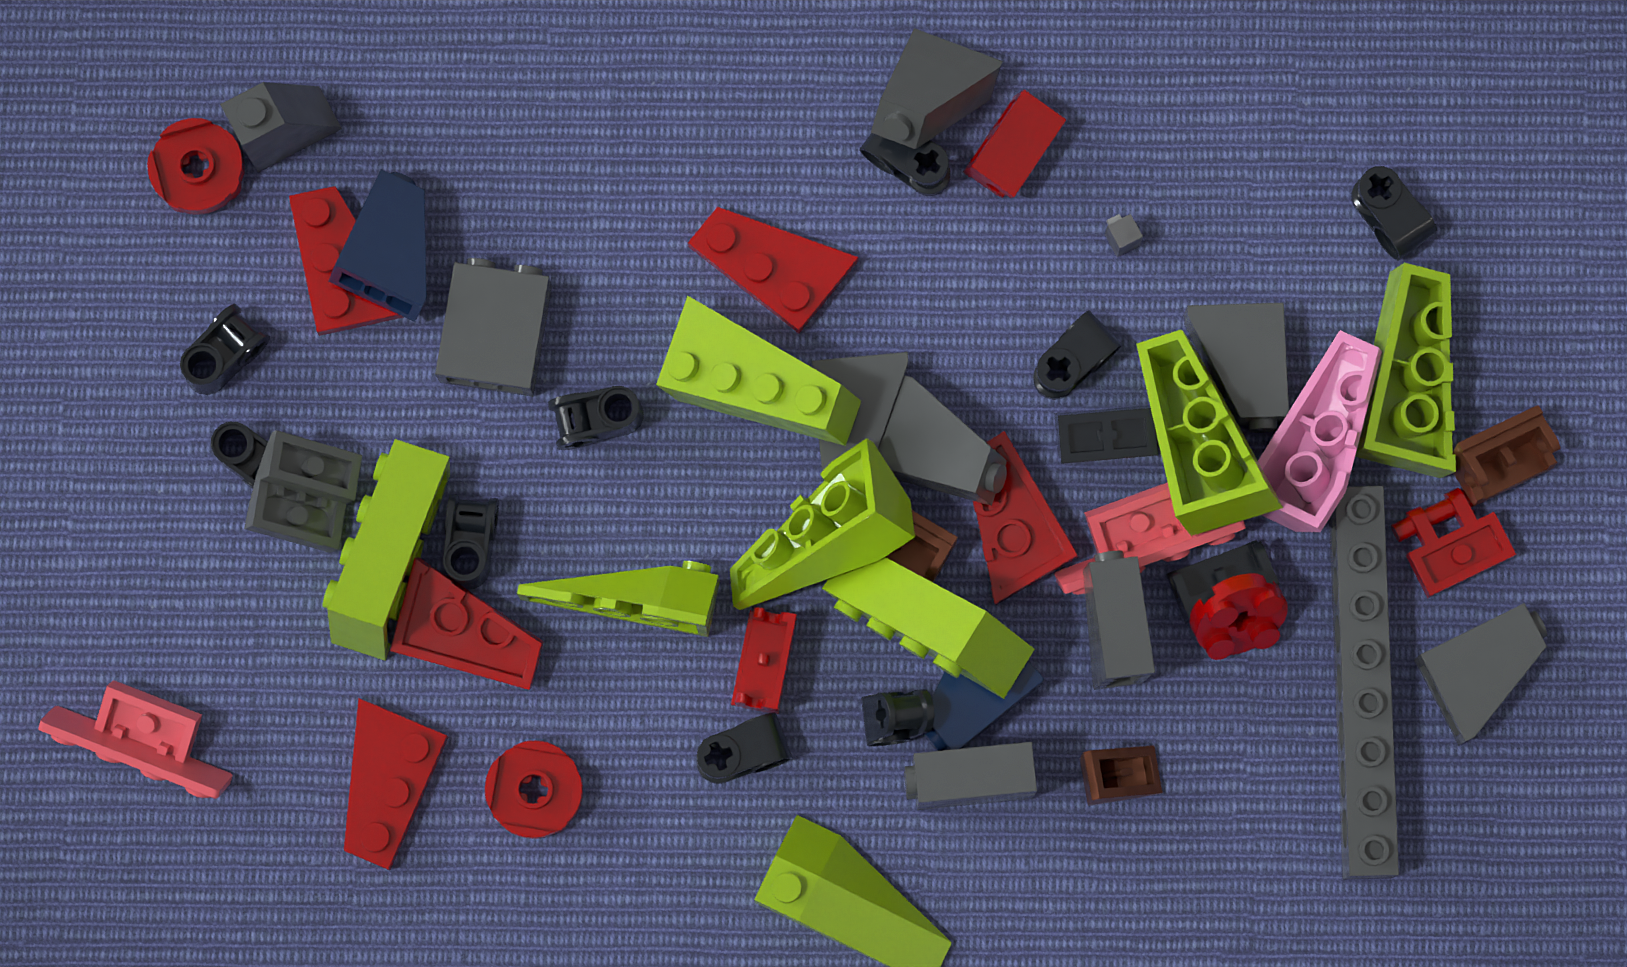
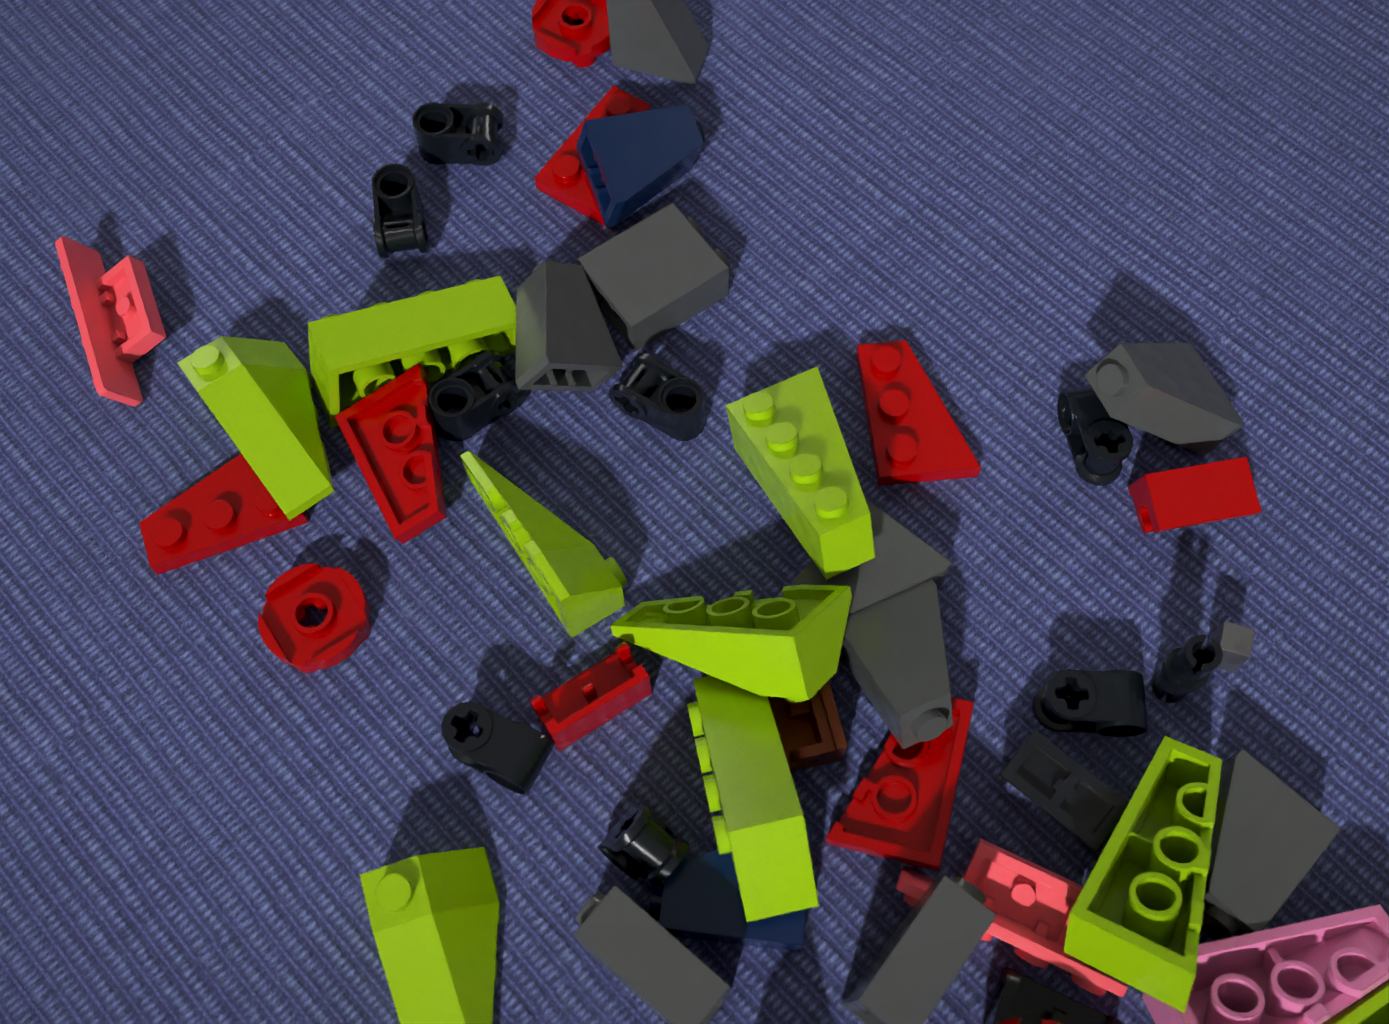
camera: 45 degrees right, 15 degrees down
dark grey slope [244,430,362,553] -> none
none -> lime wedge [177,336,335,521]
none -> dark grey slope [515,260,623,392]
none -> black pin [1151,634,1223,703]

